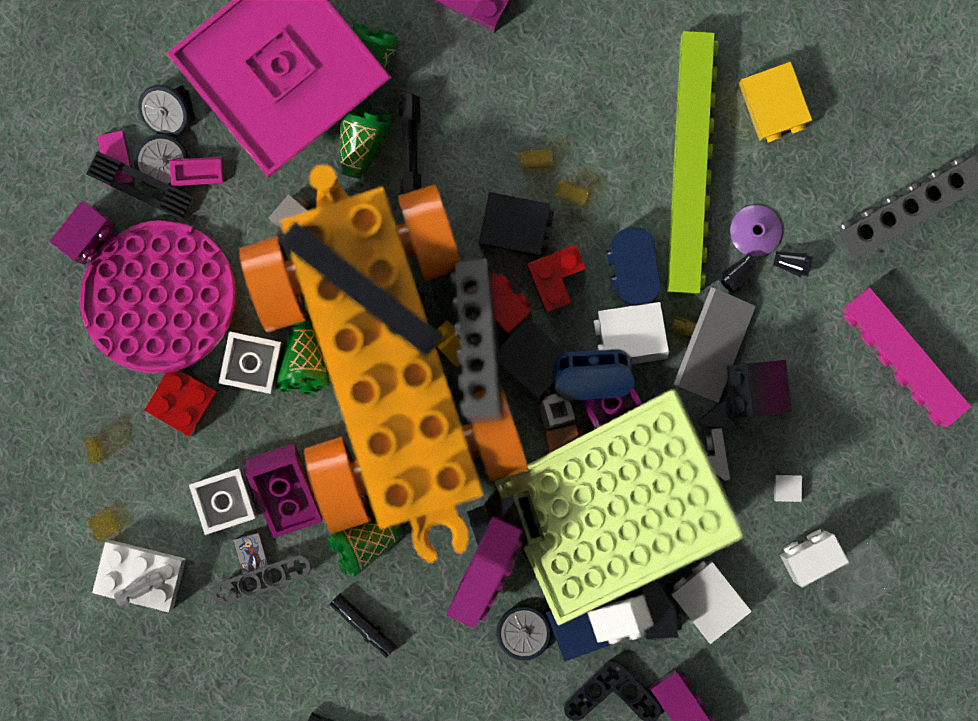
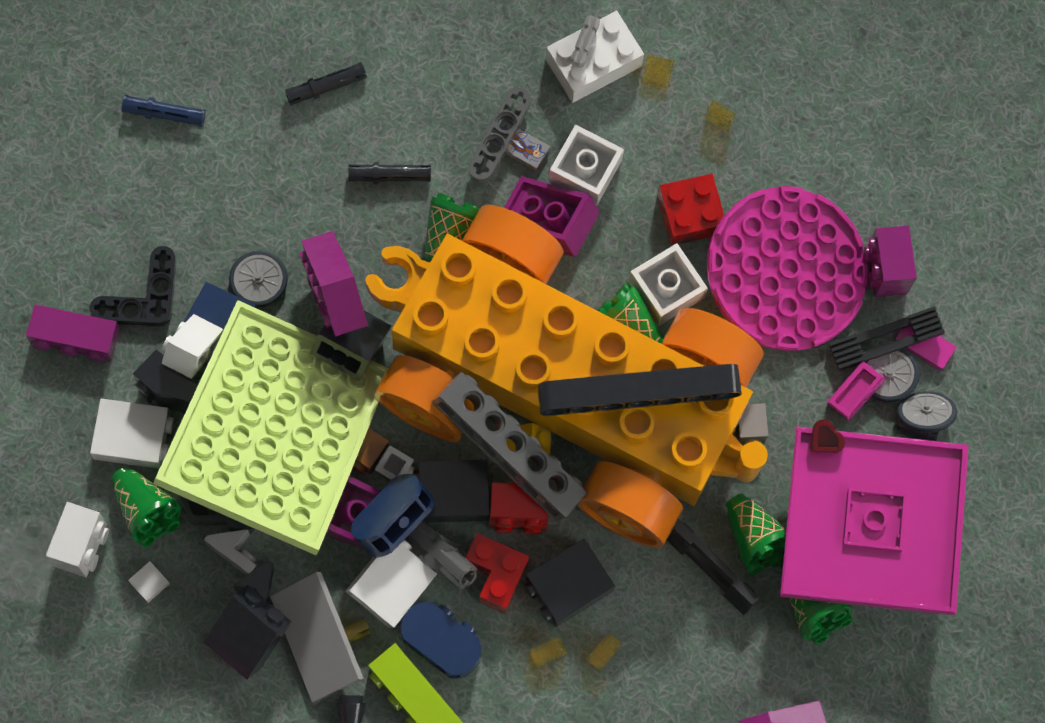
camera: 130 degrees right, 15 degrees down
none -> green cone [111,467,182,548]
none -> dark grey piece [405,520,477,589]
none -> dark red tile [811,419,845,453]

